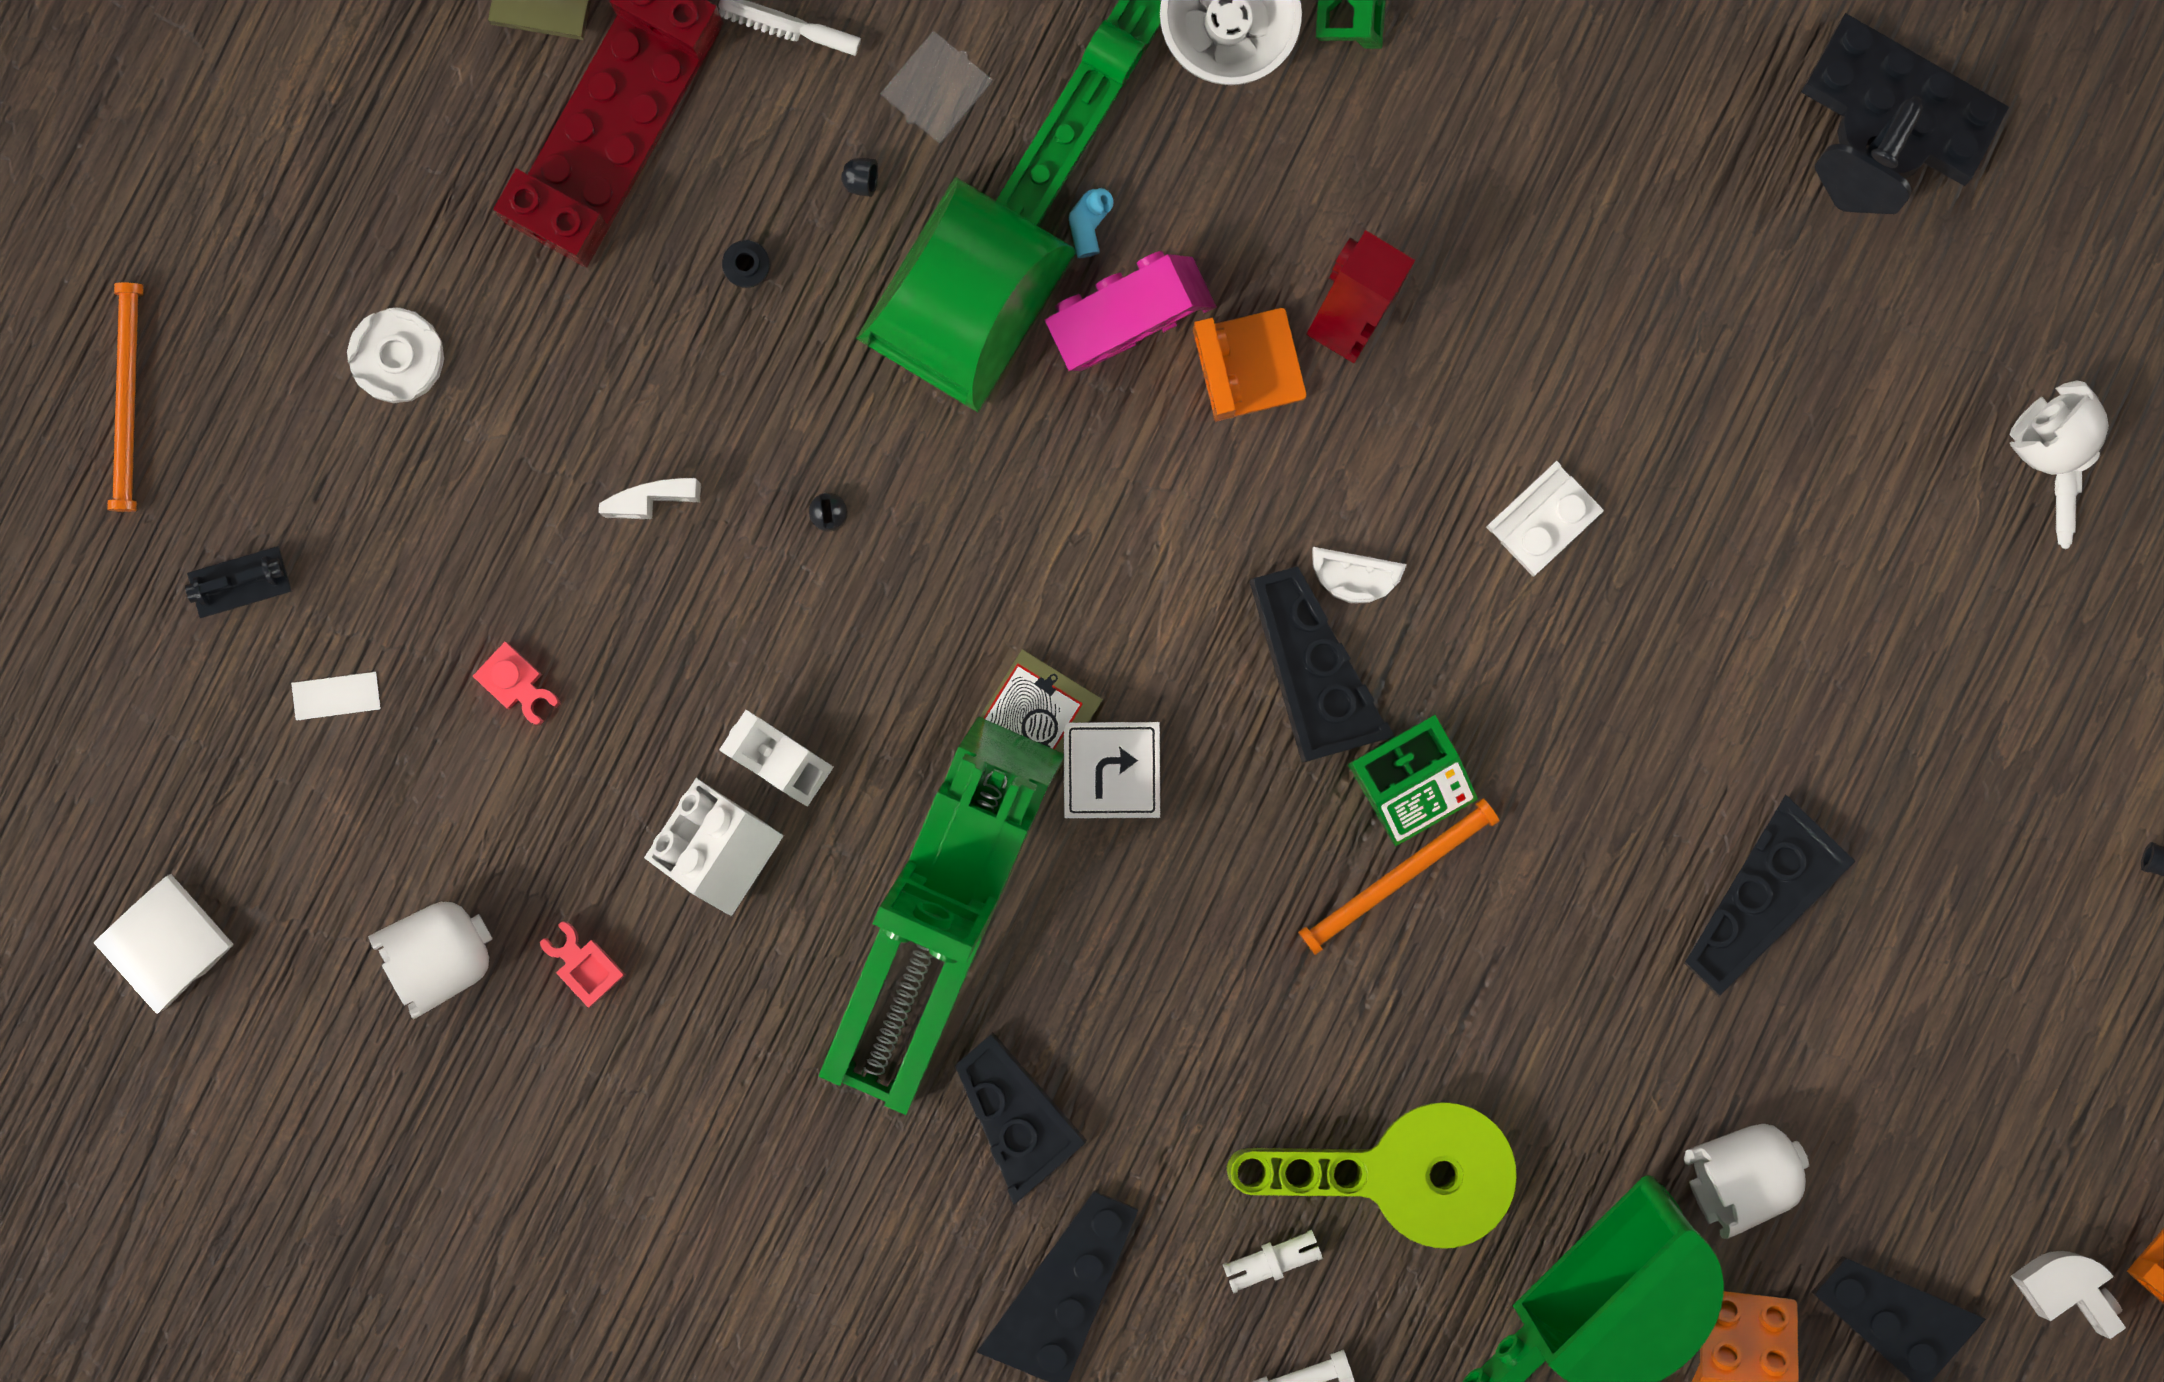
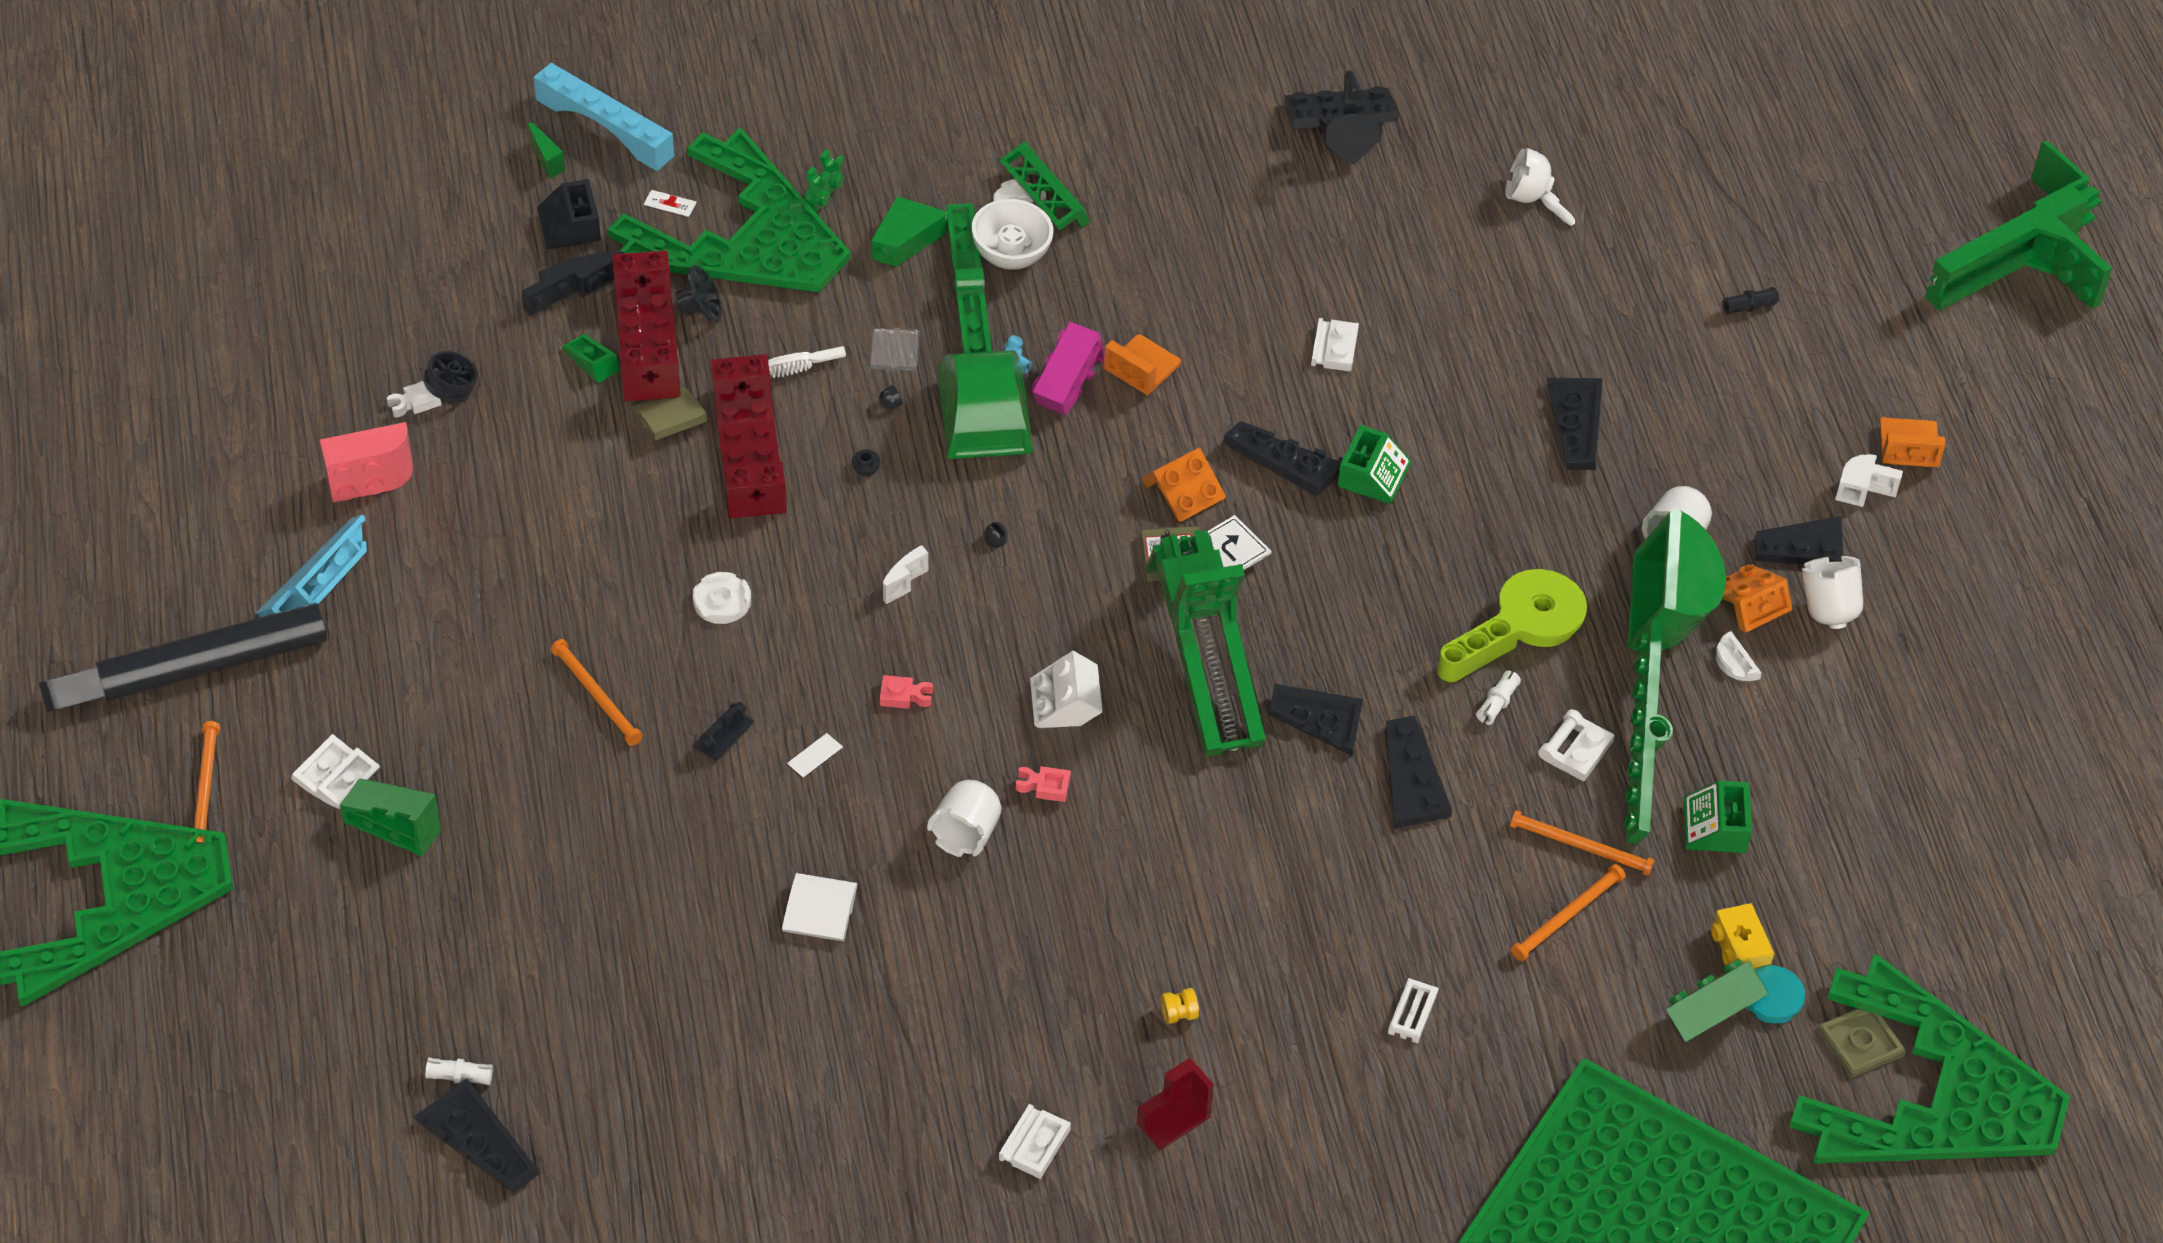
camera: 40 degrees left, 35 degrees down
white brick [719,710,834,807] -> none
orange bar [1298,798,1500,955] -> none
dark red wedge [1306,230,1416,364] -> none
white tile [1312,547,1407,603] -> none
none -> orange bracket [1142,447,1226,522]

